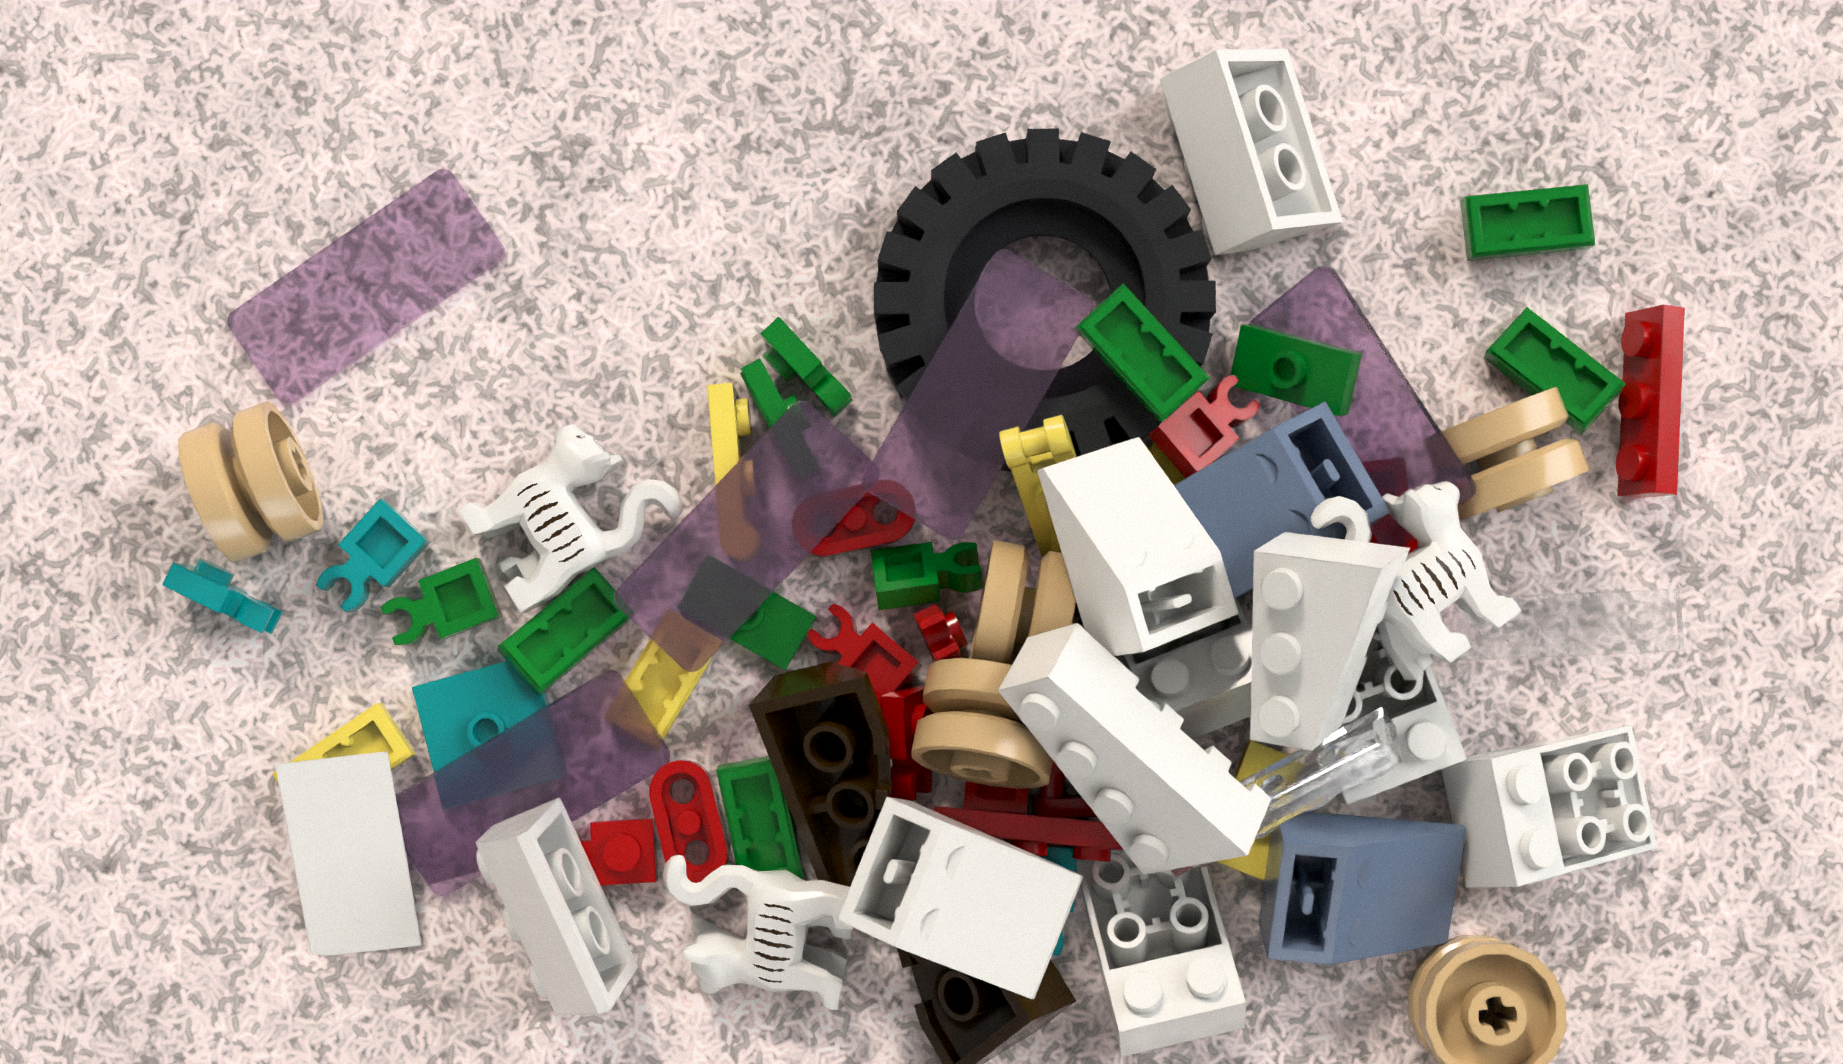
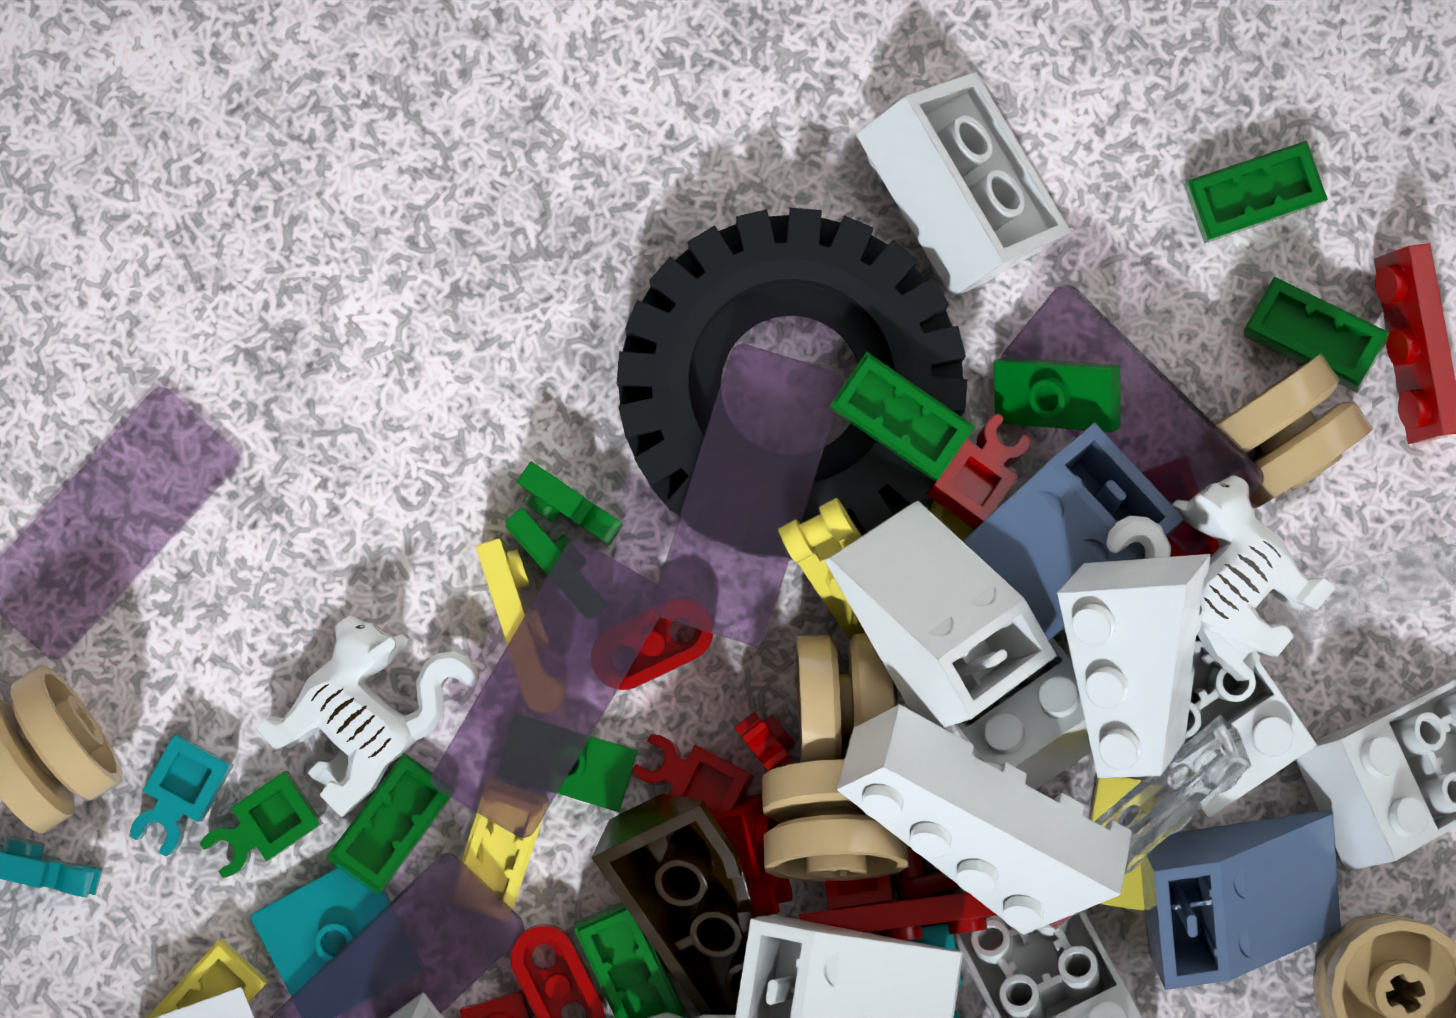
camera: 10 degrees left, 0 degrees up
green plate [870,542,983,610] -> none

